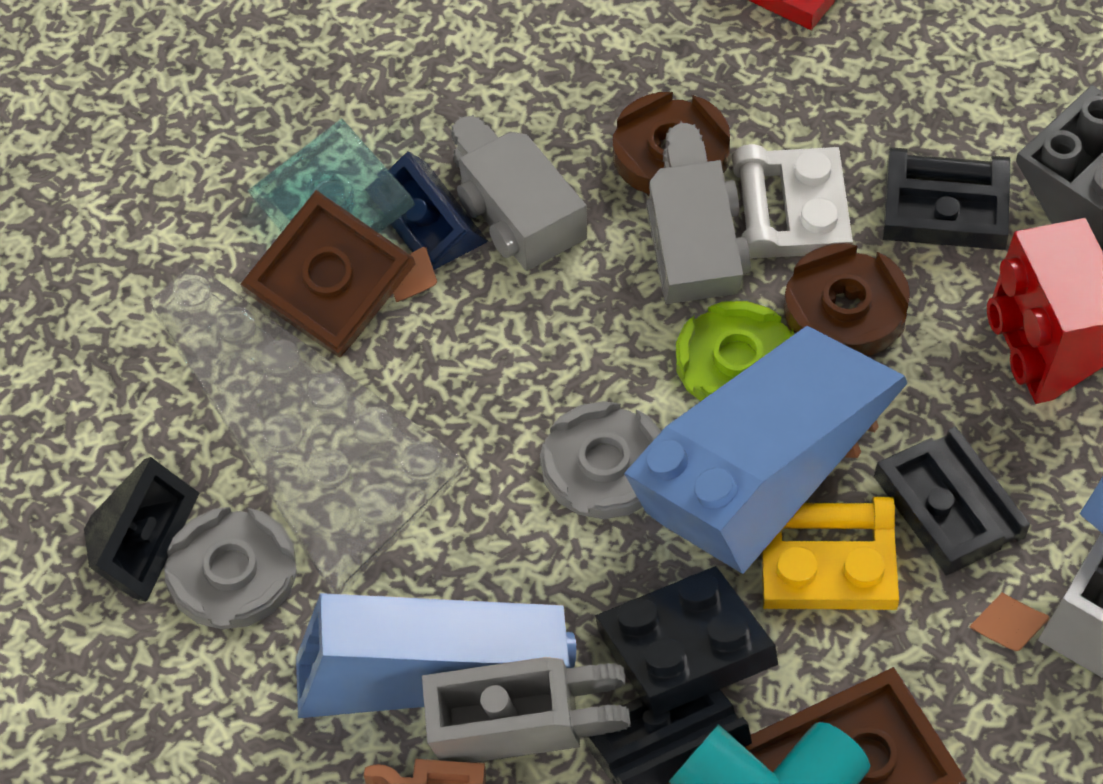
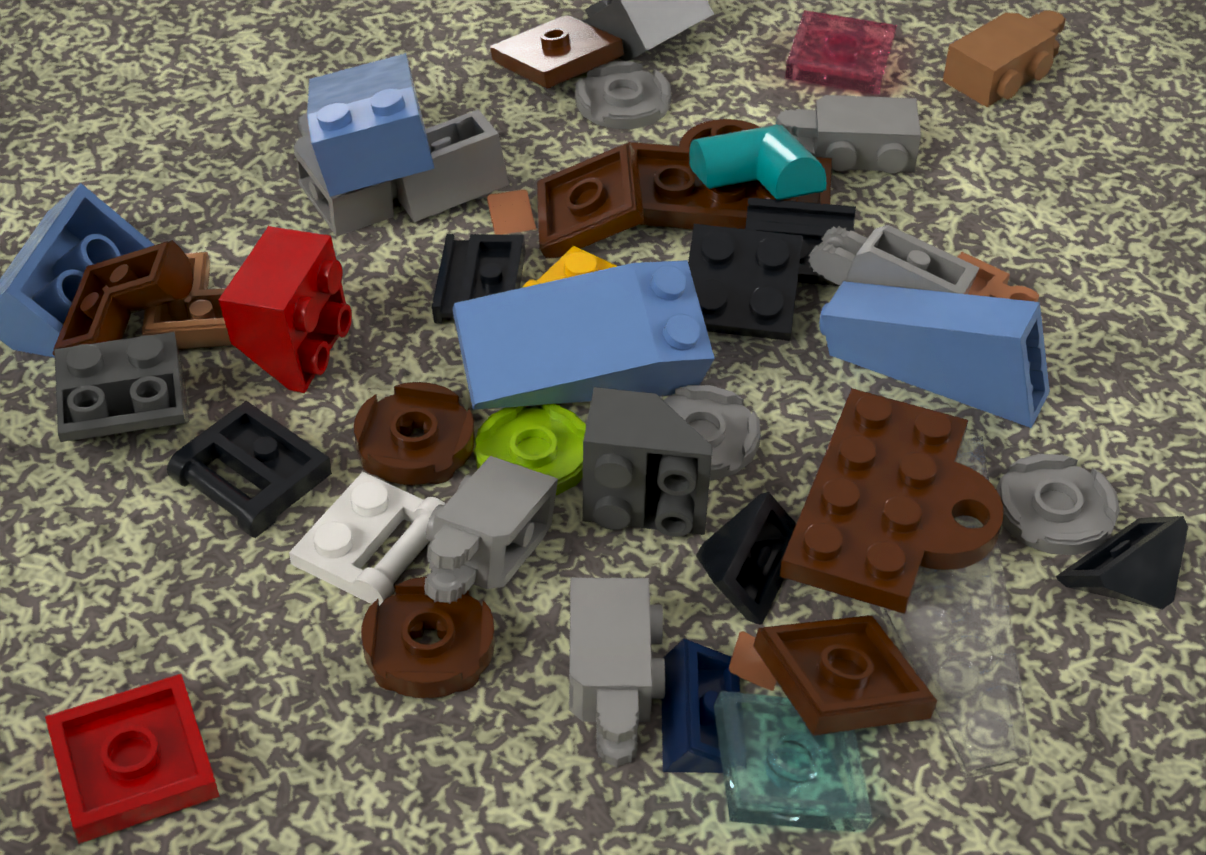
camera: 150 degrees left, 10 degrees down
none -> reddish brown plate [537,142,644,258]
none -> dark grey slope [582,387,713,537]
none -> black slope [696,491,797,625]
none -> reddish brown plate [780,388,1004,614]

